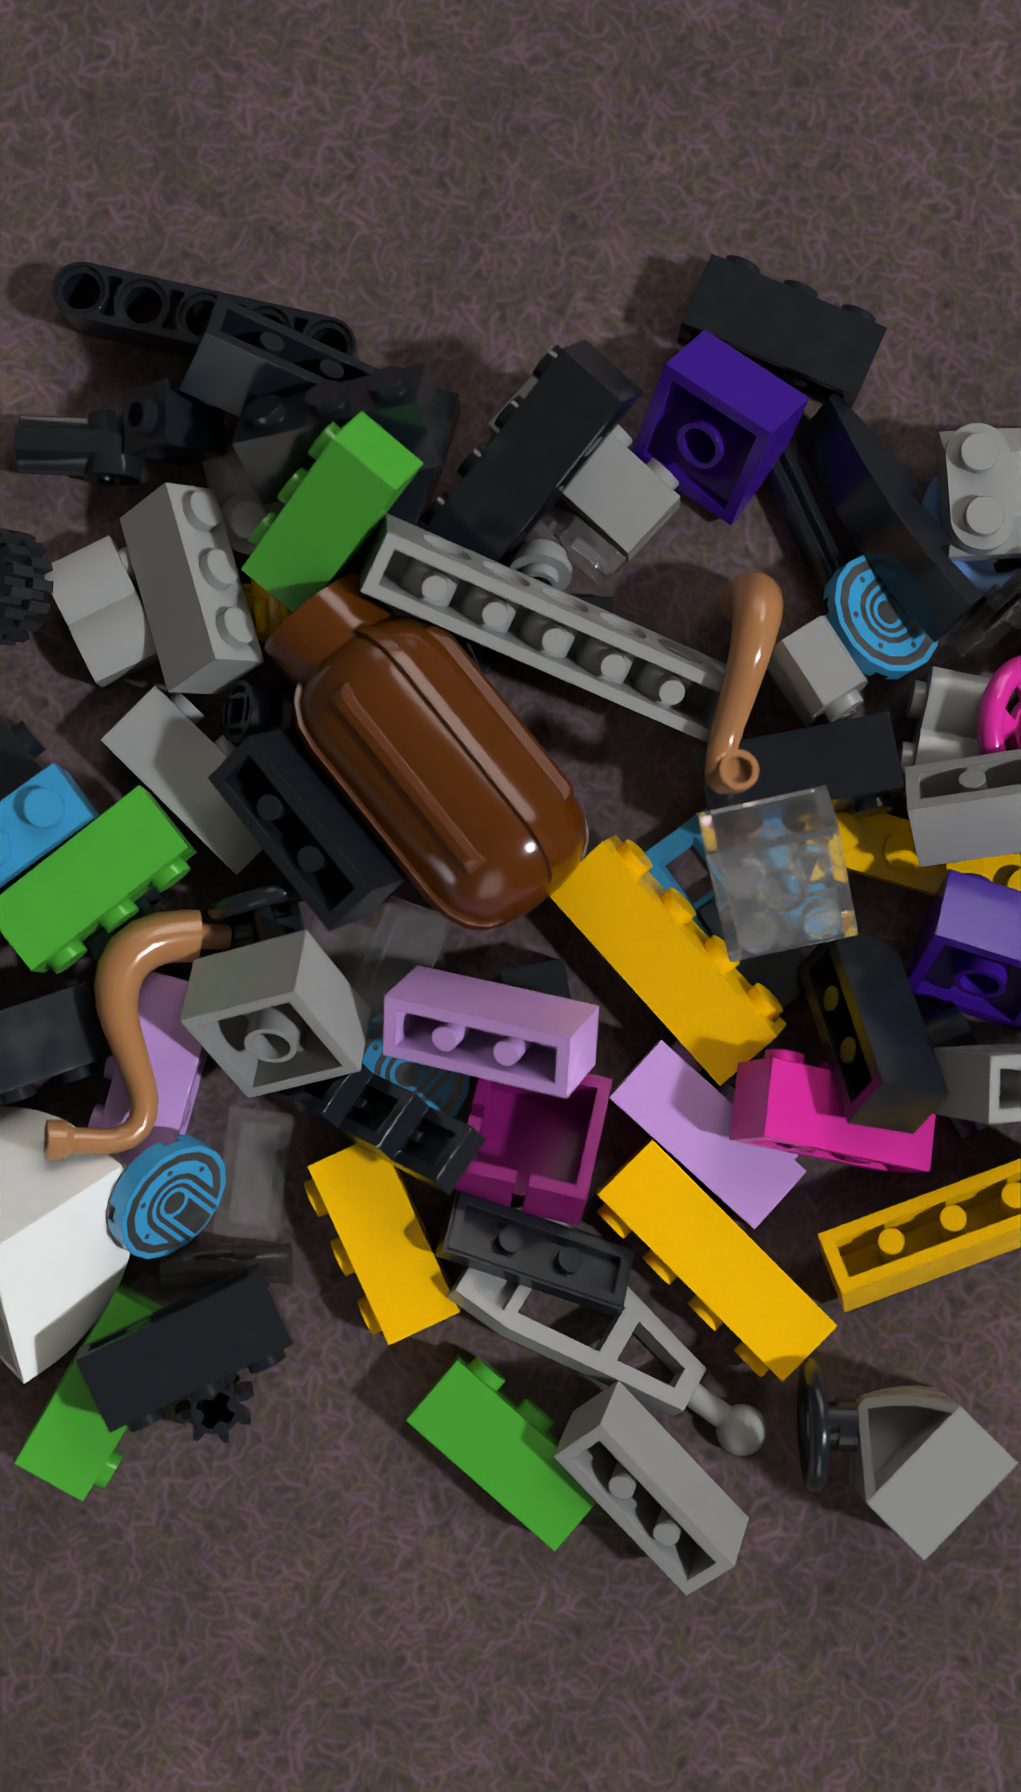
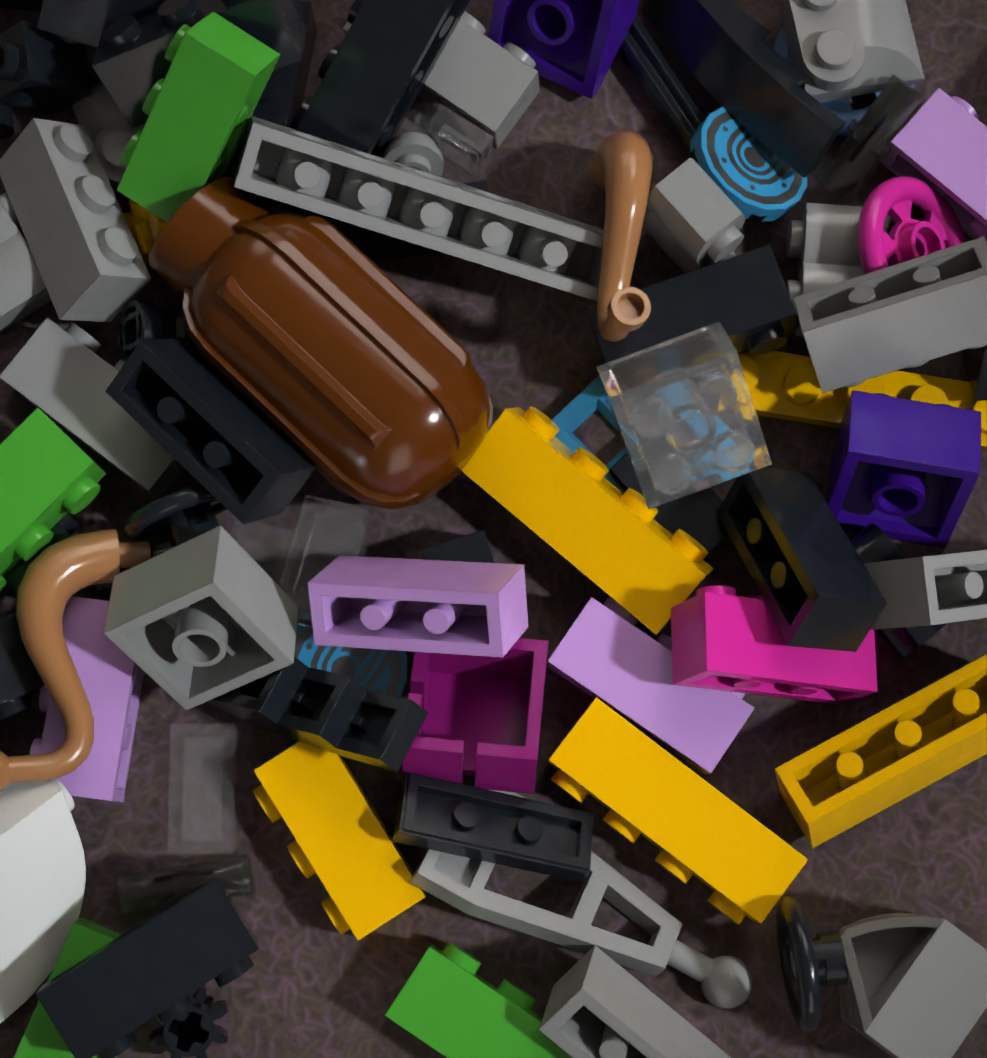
camera: 10 degrees left, 5 degrees down
dark azure tile [108,1134,226,1259] -> none

